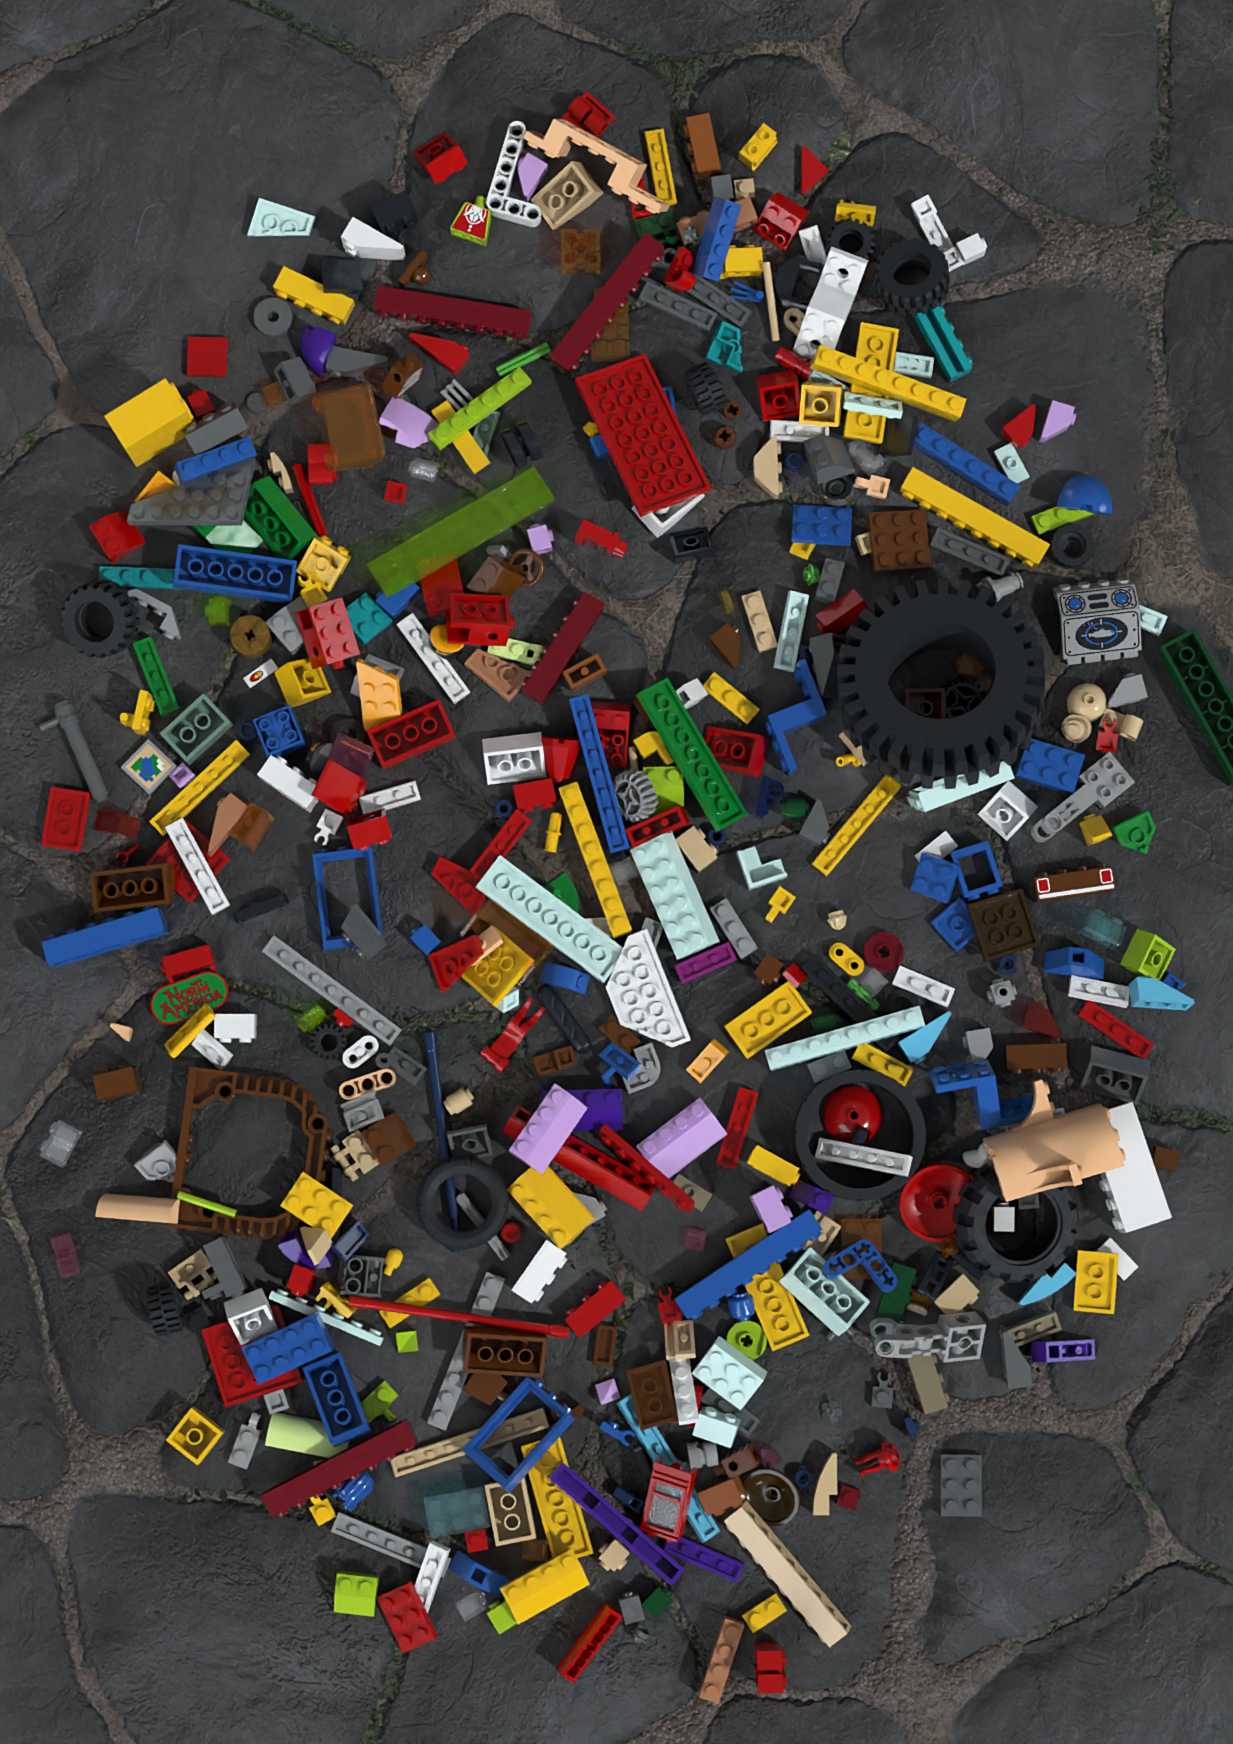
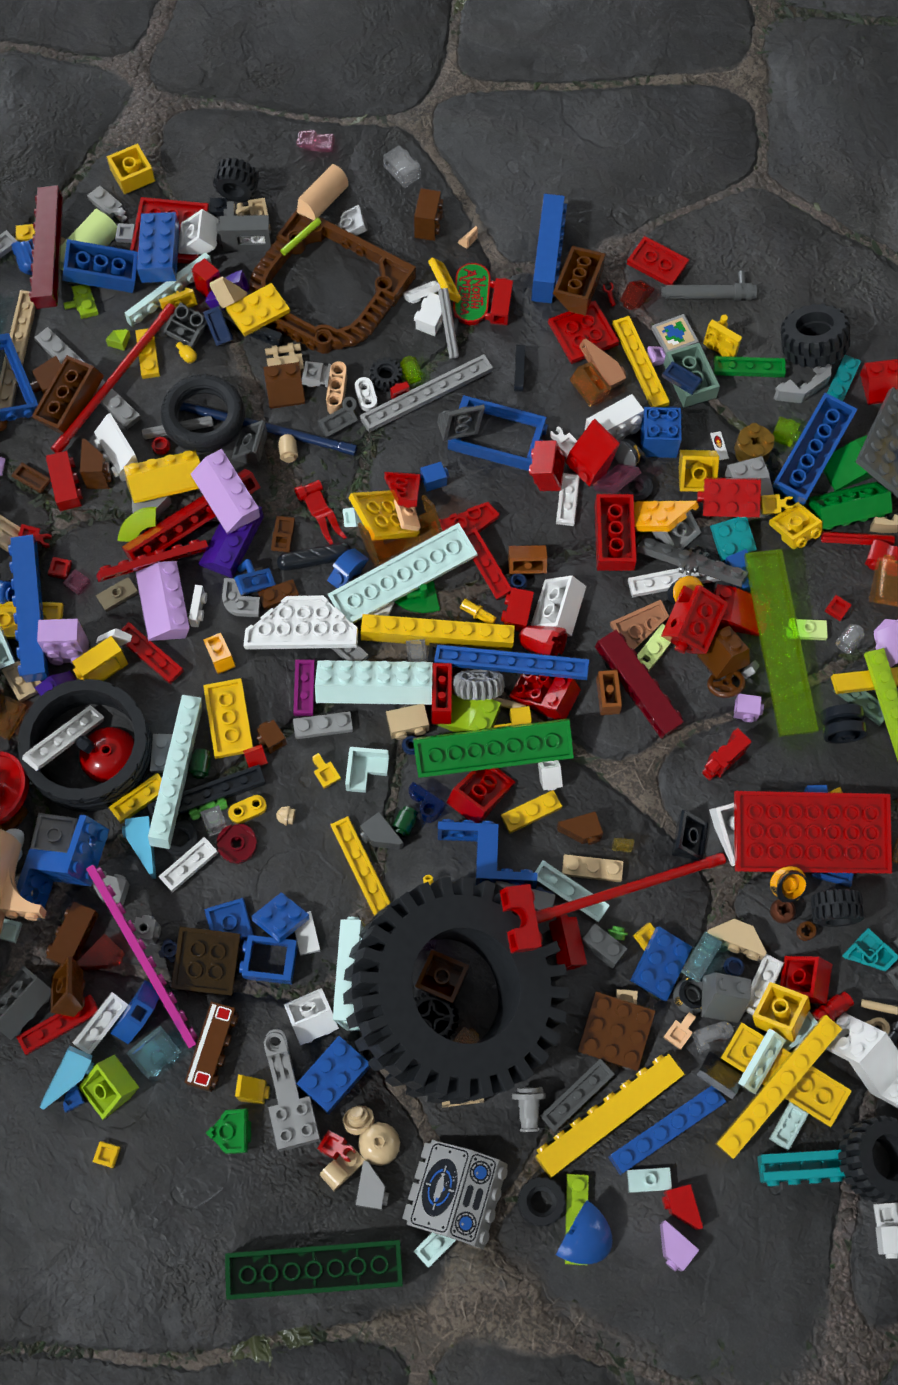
camera: 115 degrees right, 15 degrees down
white plate [165,818,230,915] -> none
none -> light grey tile [30,813,78,853]
none -> red tile [48,557,72,580]
none -> reddish brown slope [51,956,85,1017]
none -> reddish brown slope [80,439,113,489]
none -> dark pink plate [86,865,198,1048]
none -> yellow tile [93,1141,121,1169]
none -> white tile [96,628,132,647]
none -> lime tile [118,507,156,542]
none -> white plate [189,585,207,627]
none -> light grey axle [439,288,459,359]
none -> red arch [500,884,542,953]
none -> dark orange brick [508,545,547,574]
none -> red piece [537,853,726,924]
none -> dark grey hinge [637,537,749,587]
none -> dark blue tile [662,361,703,395]
none -> clear light blue slope [681,932,722,983]
none -> light orange piece [770,866,808,903]
none -> yellowish green plate [788,619,827,640]

